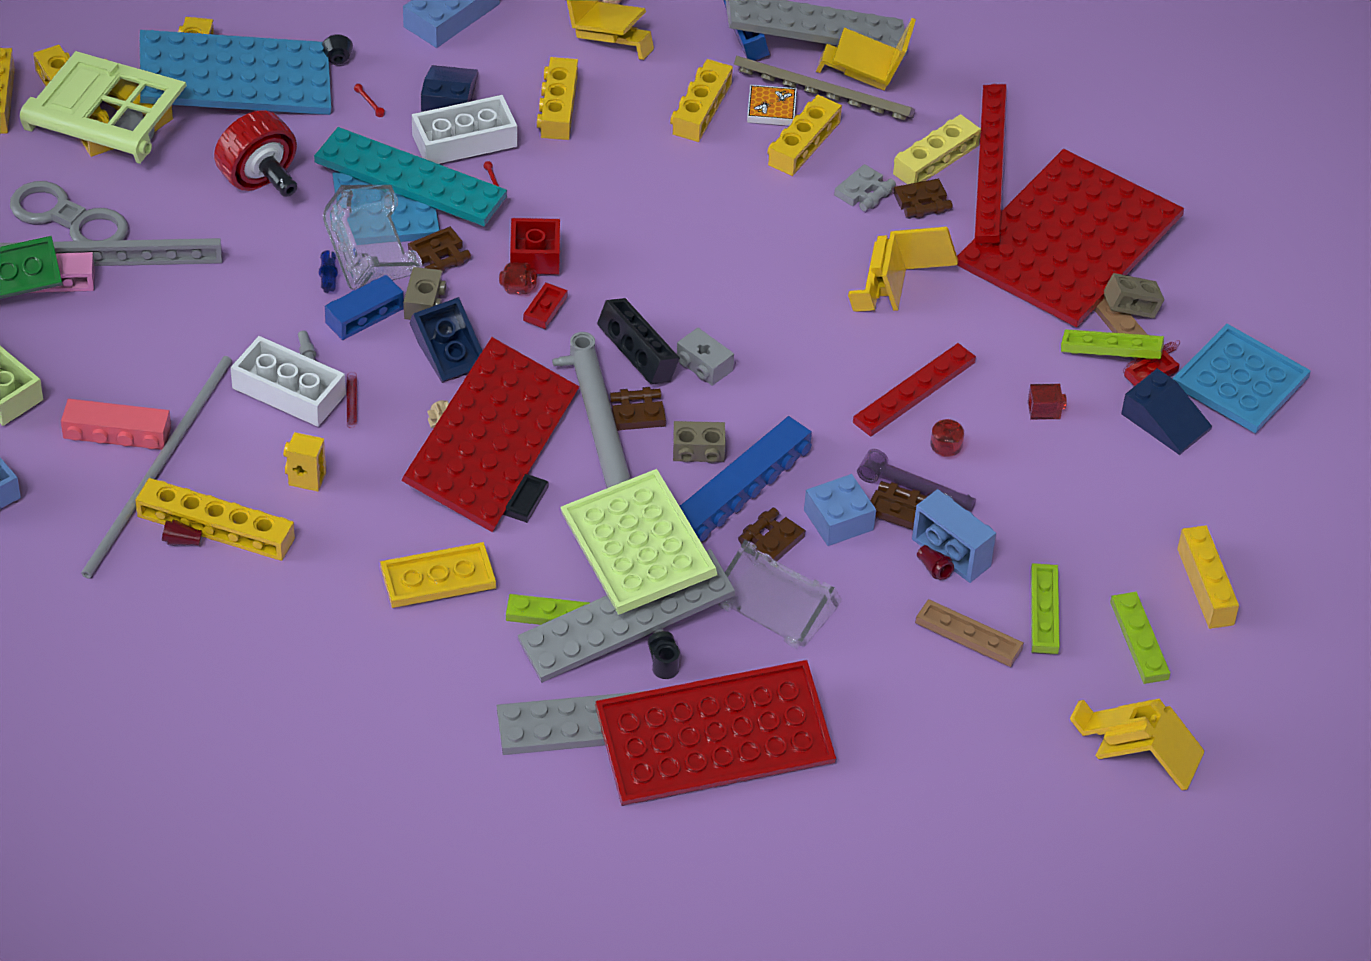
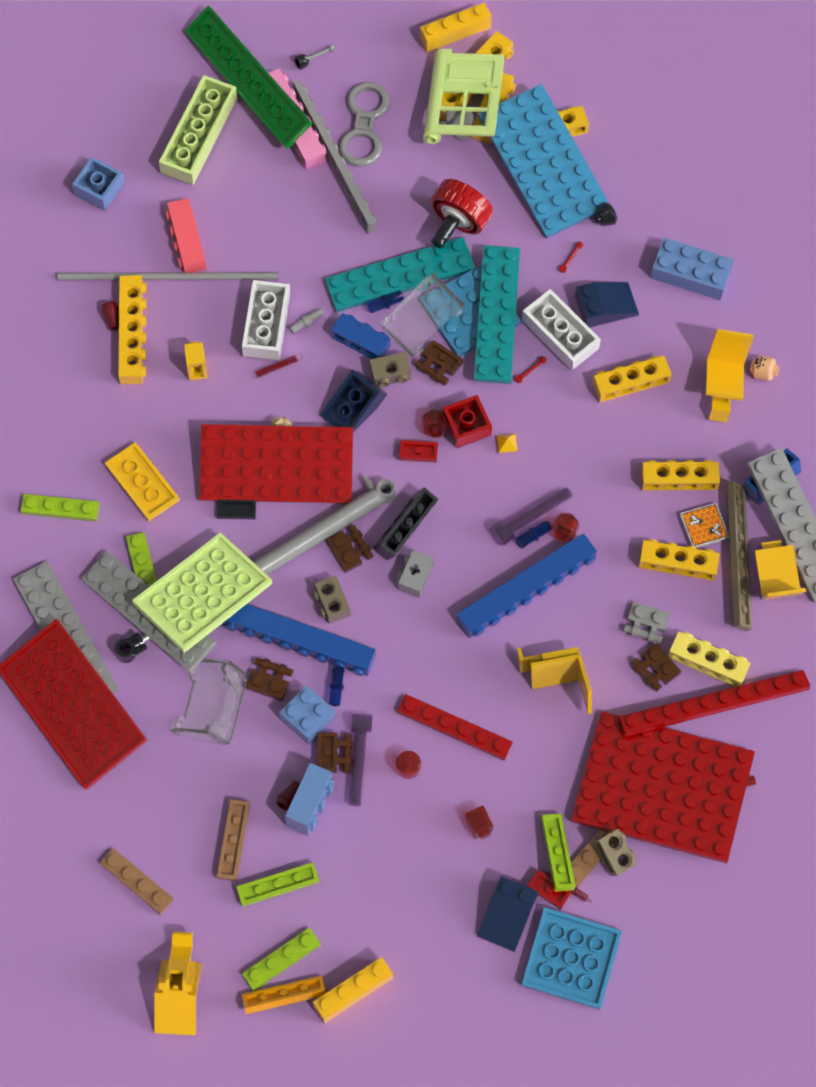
camera: 70 degrees right, 20 degrees up
none -> lime plate [21,494,100,522]
none -> medium nougat plate [100,848,174,915]
none -> light orange plate [242,976,326,1014]
none -> teal plate [325,237,476,313]
none -> clear blue axle [329,667,345,707]
none -> blue brick [456,533,597,638]
none -> clear purple piece [490,487,572,546]
none -> yellow slope [496,433,518,453]
none -> clear blue axle [515,521,552,549]
none -> clear red head [552,513,579,542]

